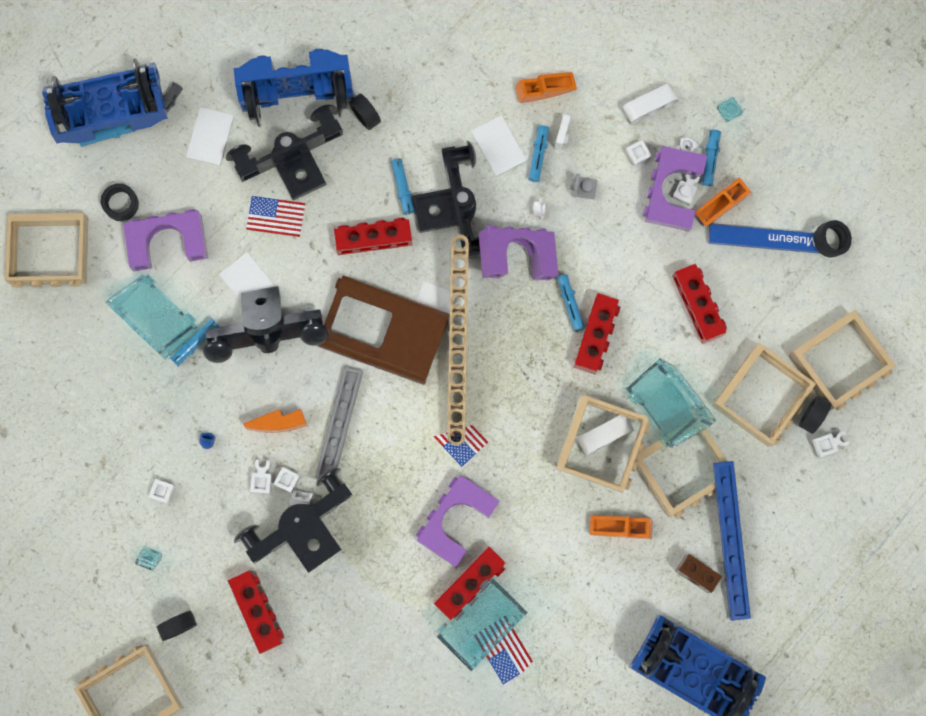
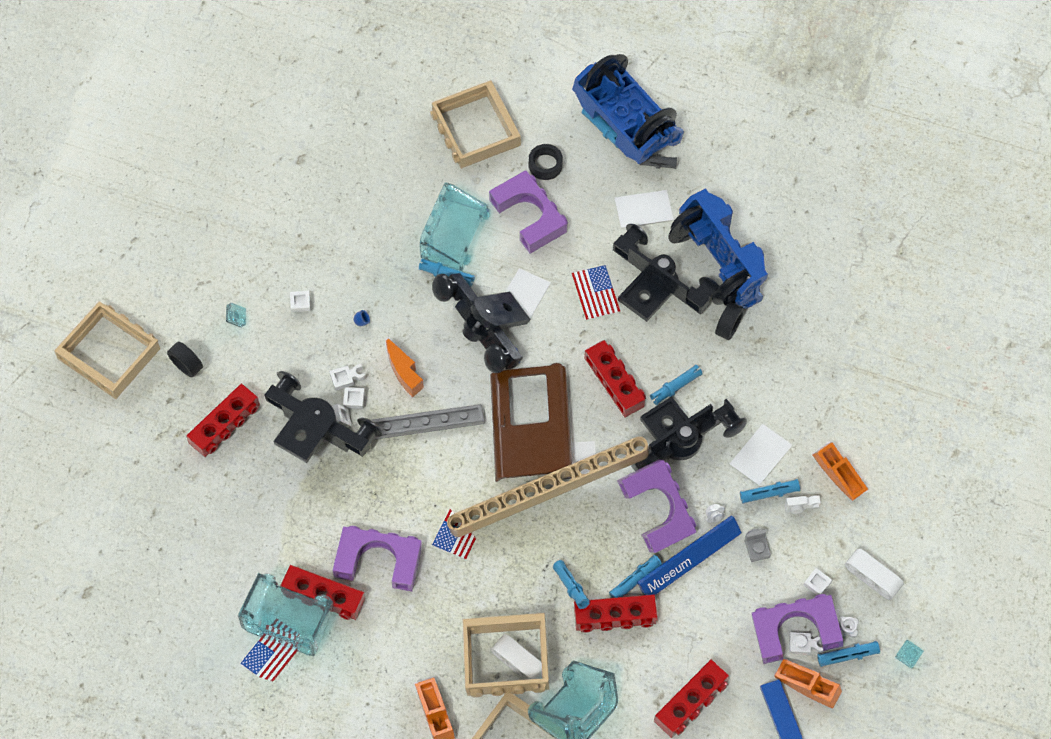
camera: 70 degrees right, 15 degrees down
none -> dark azure pin [553,560,590,609]
none -> blue tile [637,516,742,595]

